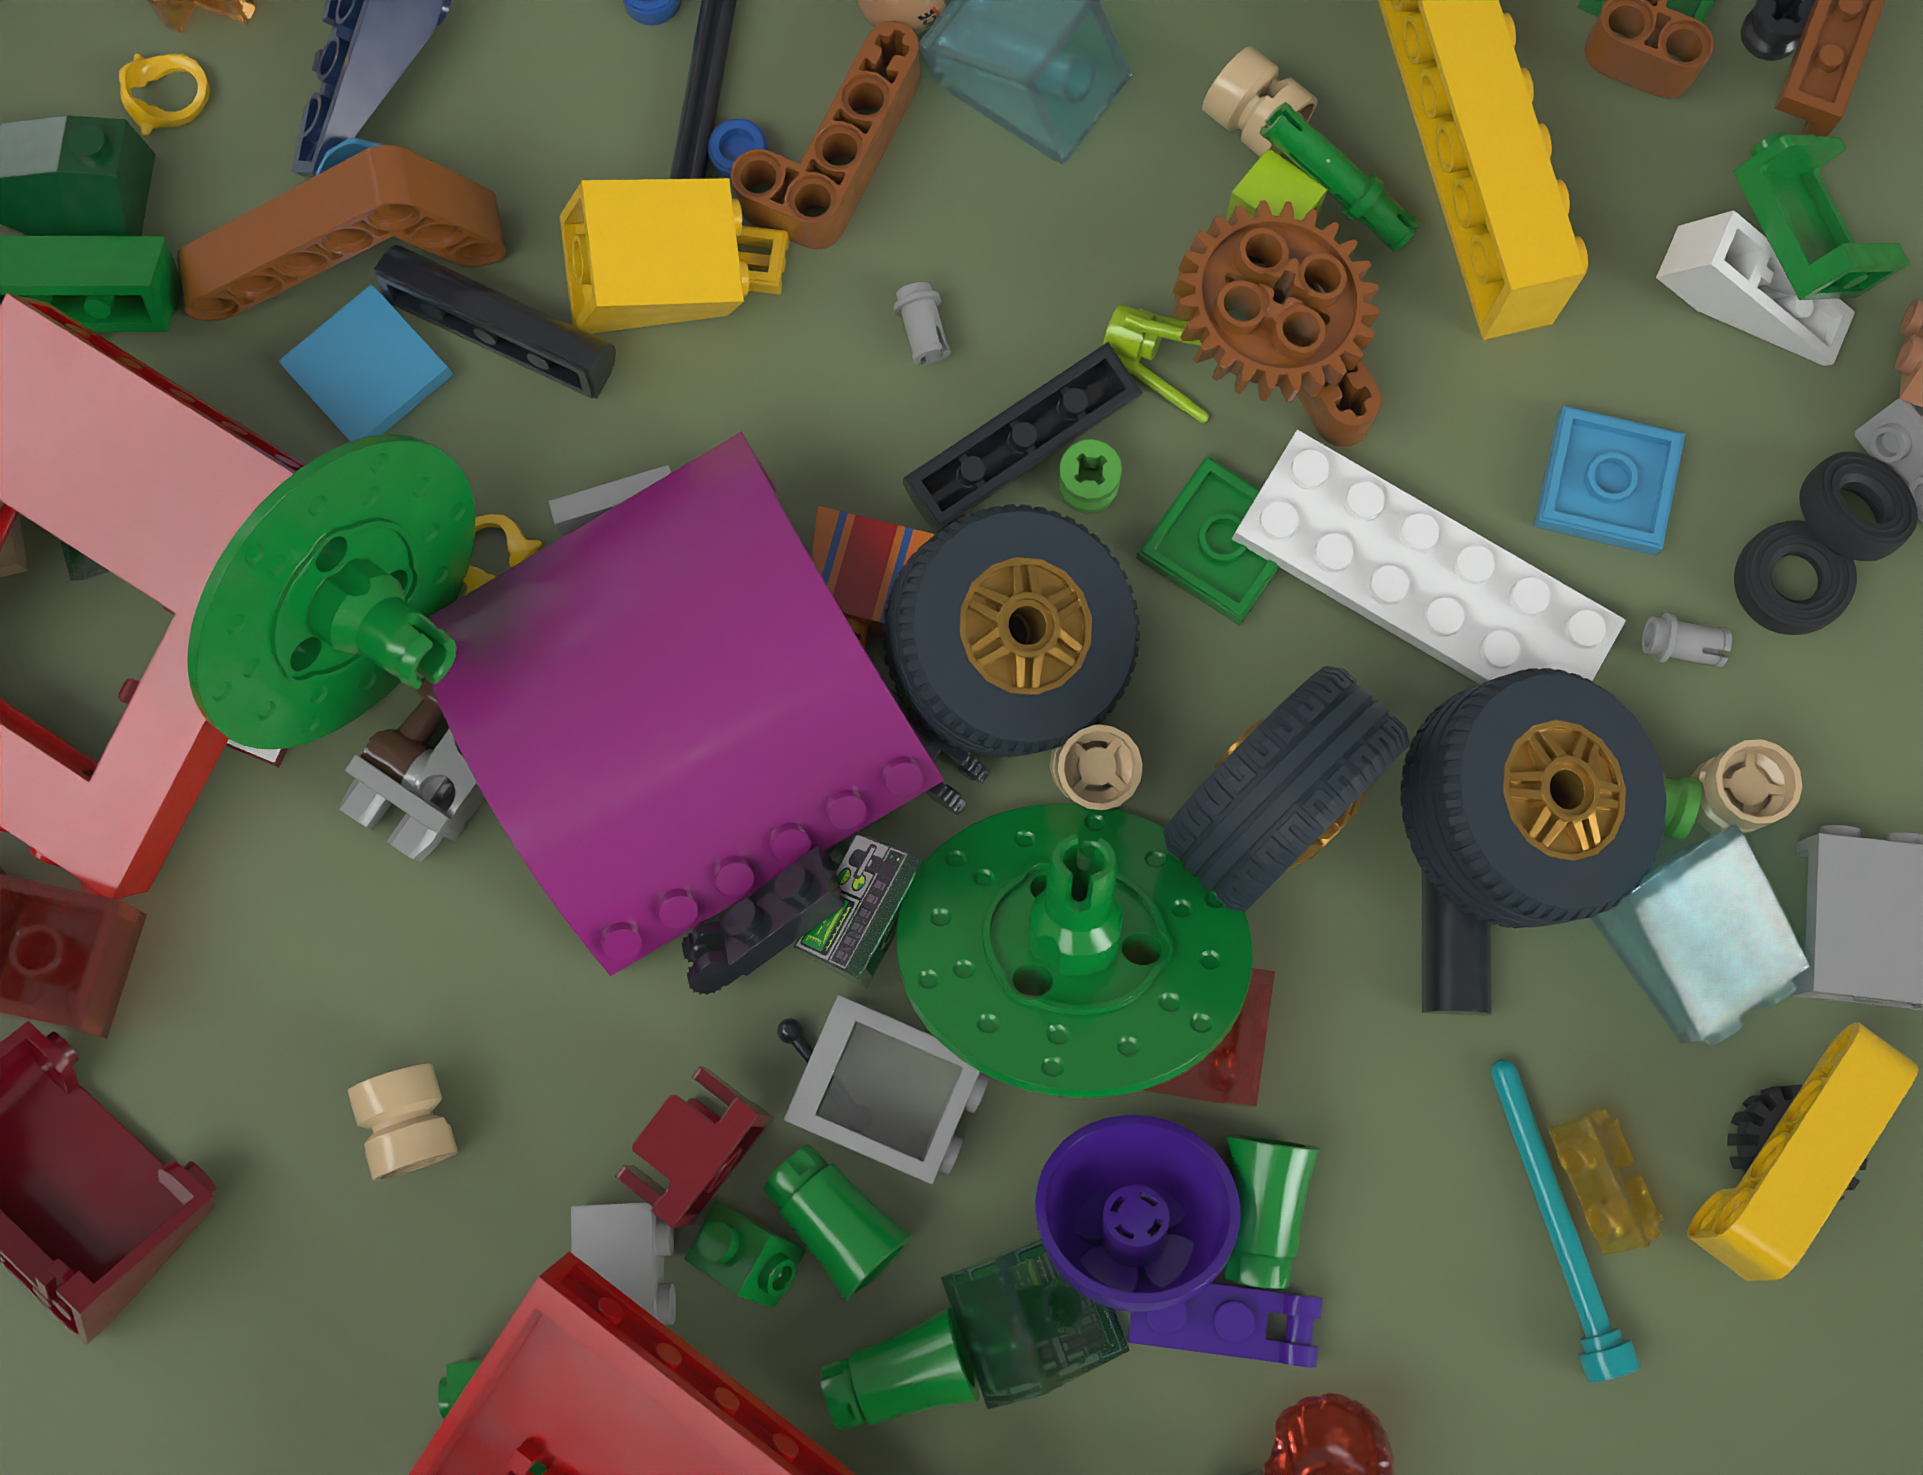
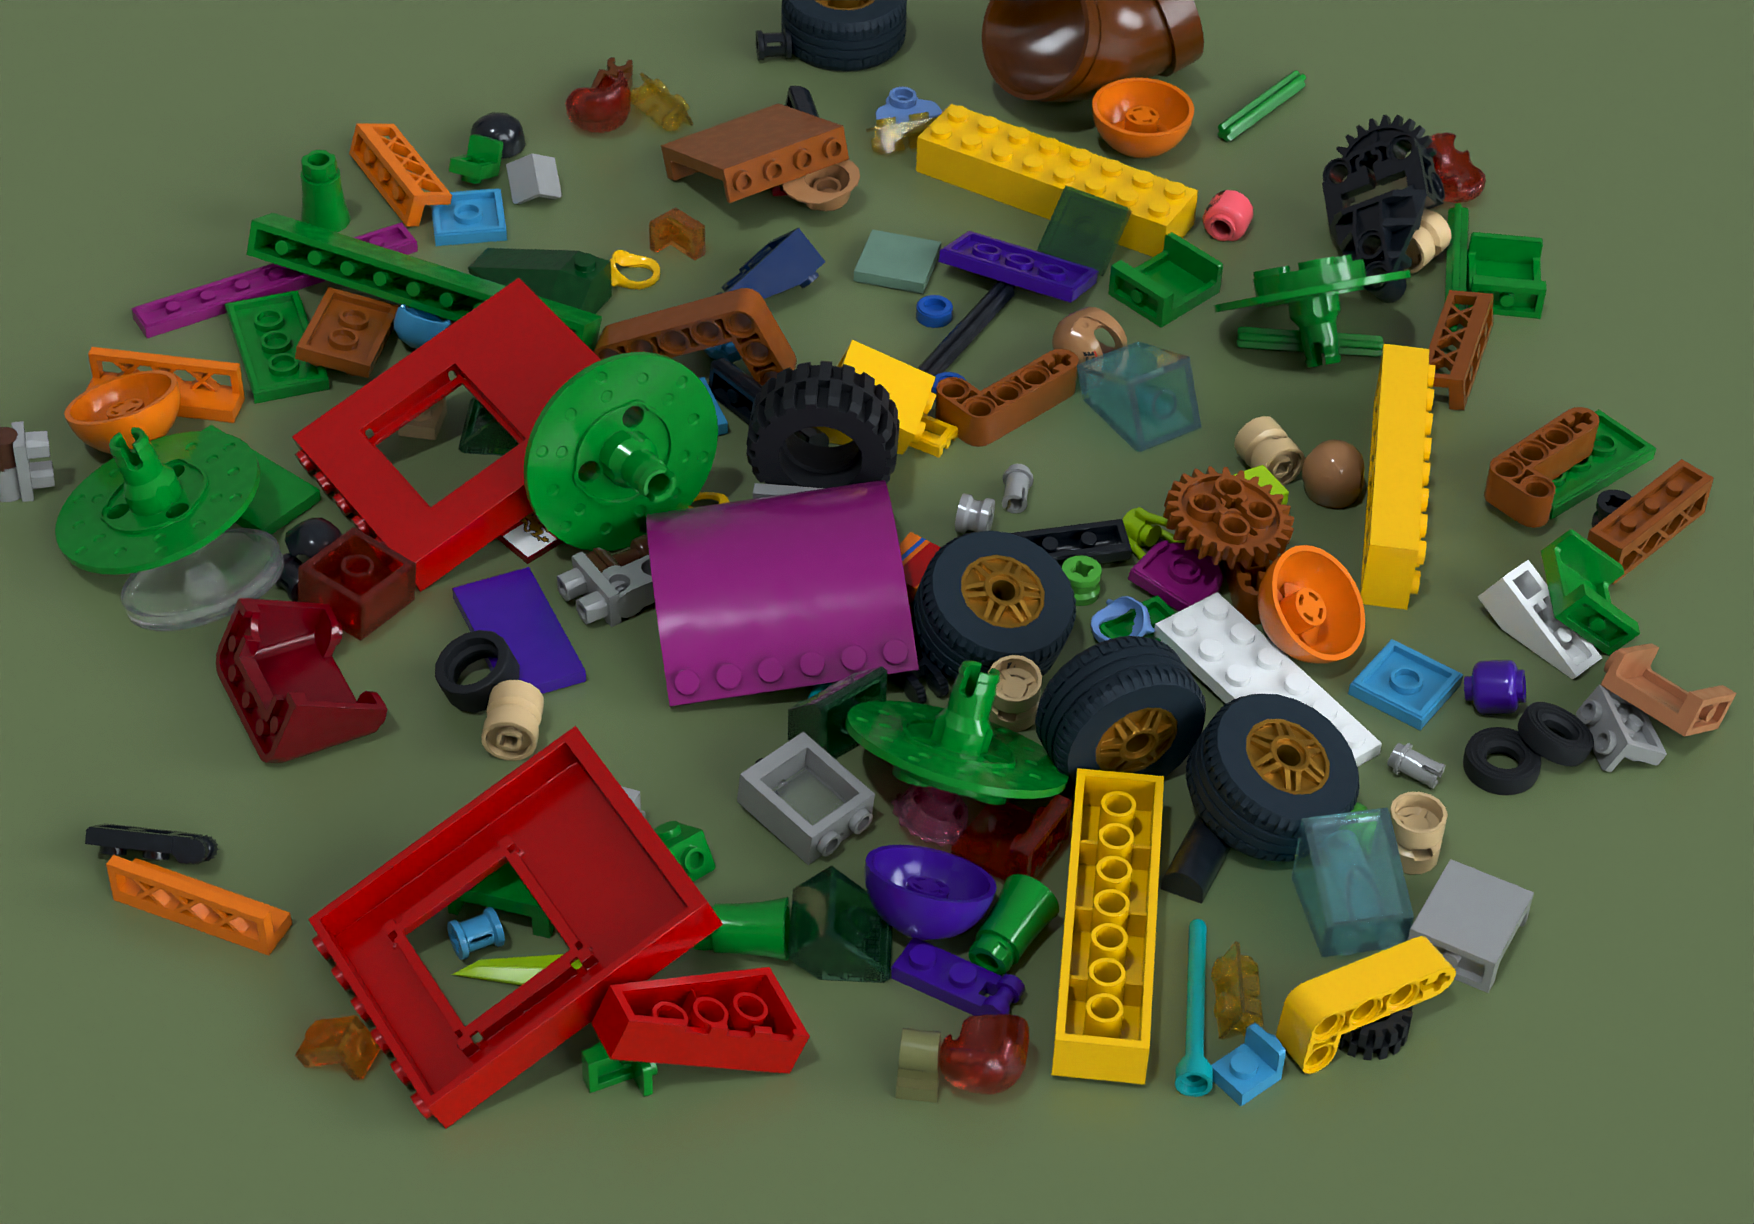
camera: 15 degrees right, 35 degrees down
dark red panel [615,1066,774,1228] -> none
black hinge [681,846,844,995] -> none
green plant [763,1144,914,1303] -> none
green pin [1259,102,1420,251] -> none
none -> black tyre [435,630,520,712]
none -> dark purple tile [452,567,586,694]
none -> black tyre [746,361,900,488]
none -> light grey wheel [955,493,995,533]
none -> yellow brick [1051,768,1164,1084]
none -> medium blue piece [1090,596,1155,643]
none -> magenta tile [1128,540,1224,611]
none -> dark azure bracket [1211,1023,1286,1106]
none -> orange piece [1257,545,1365,664]
none -> medium nougat helmet [1301,439,1365,508]
none -> dark purple head [1464,660,1526,715]

